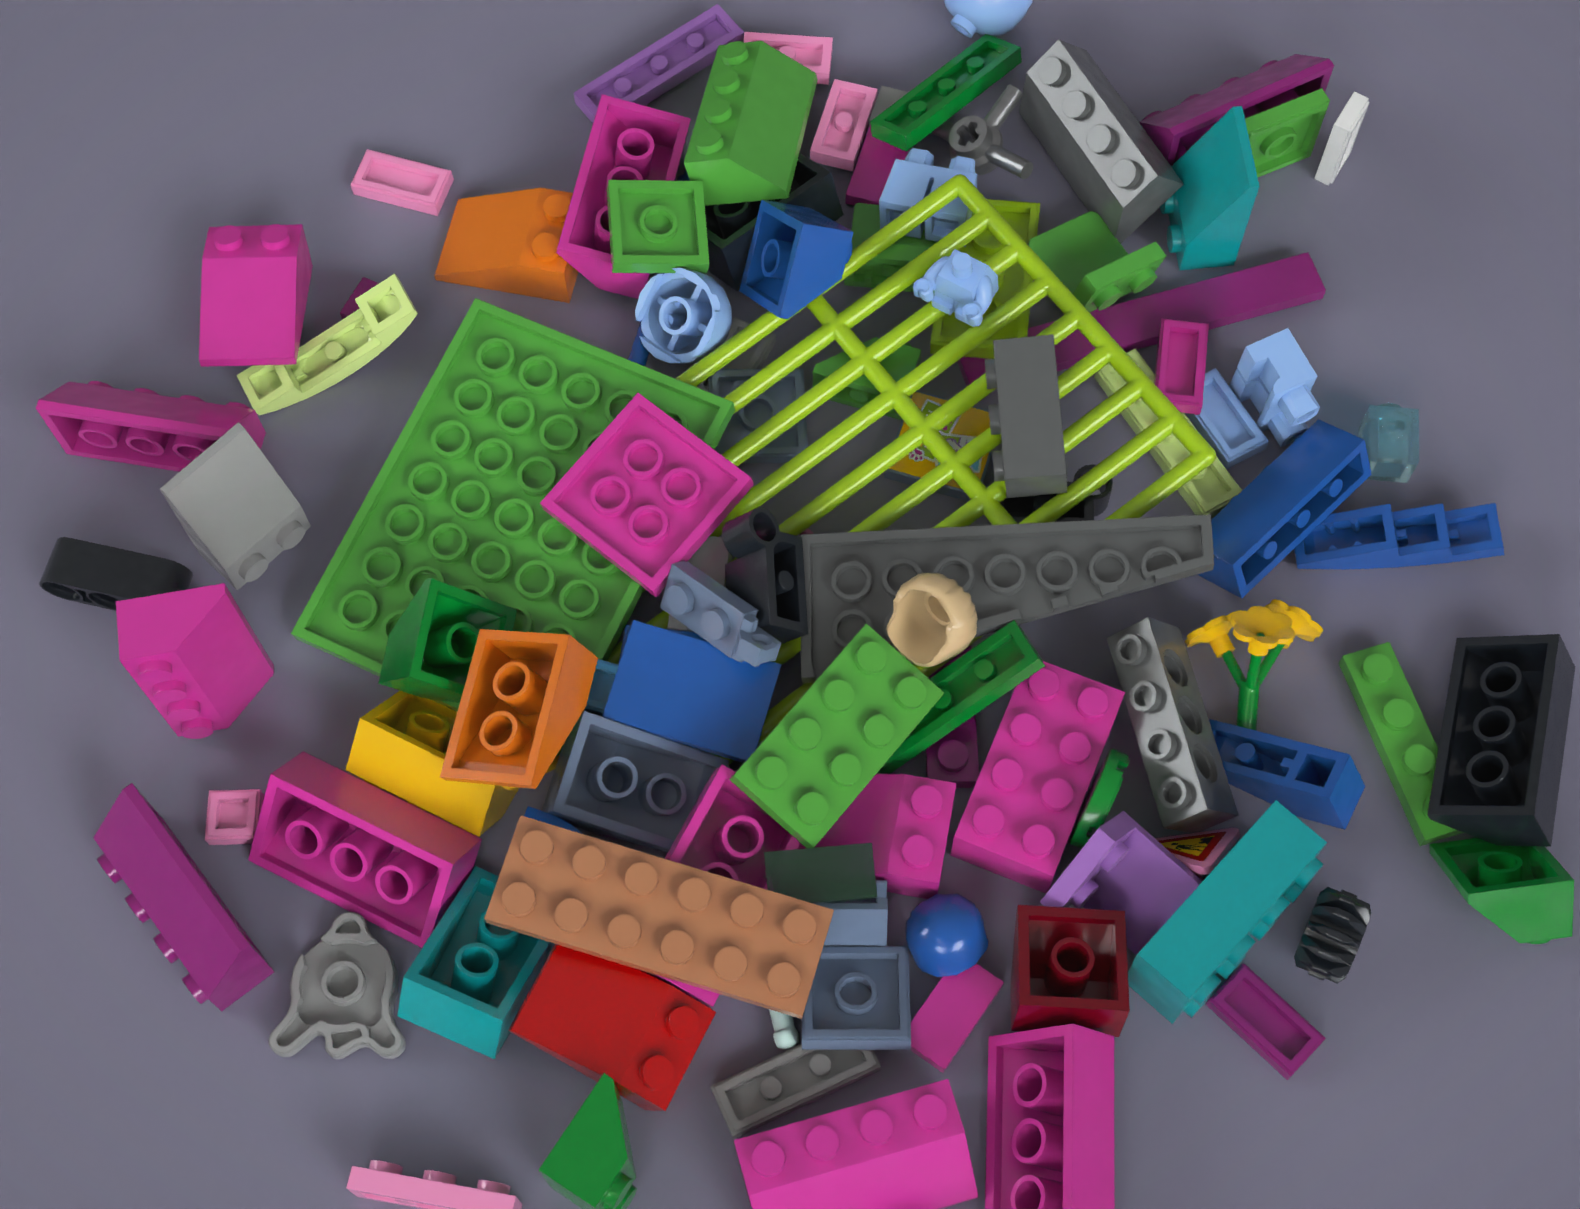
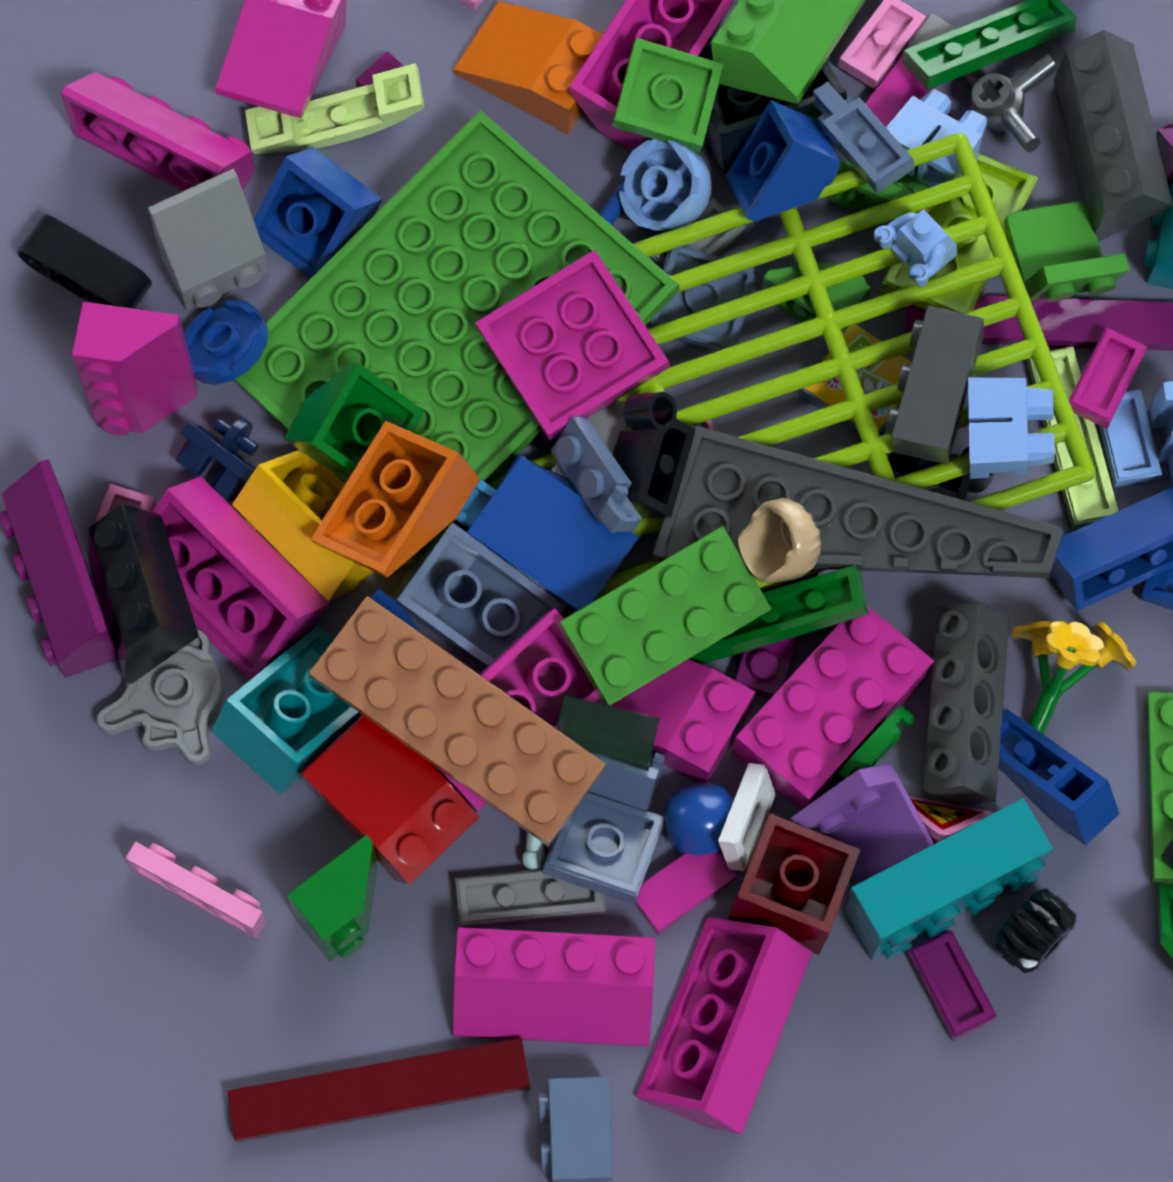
camera: 15 degrees right, 5 degrees up
none -> black slope [89,503,199,684]
none -> dark blue hips [176,418,259,501]
none -> blue tile [184,300,268,385]
none -> blue slope [254,147,383,278]
none -> white tile [718,763,776,872]
none -> sand blue hinge [813,82,915,194]
none -> light blue hips [968,377,1055,479]

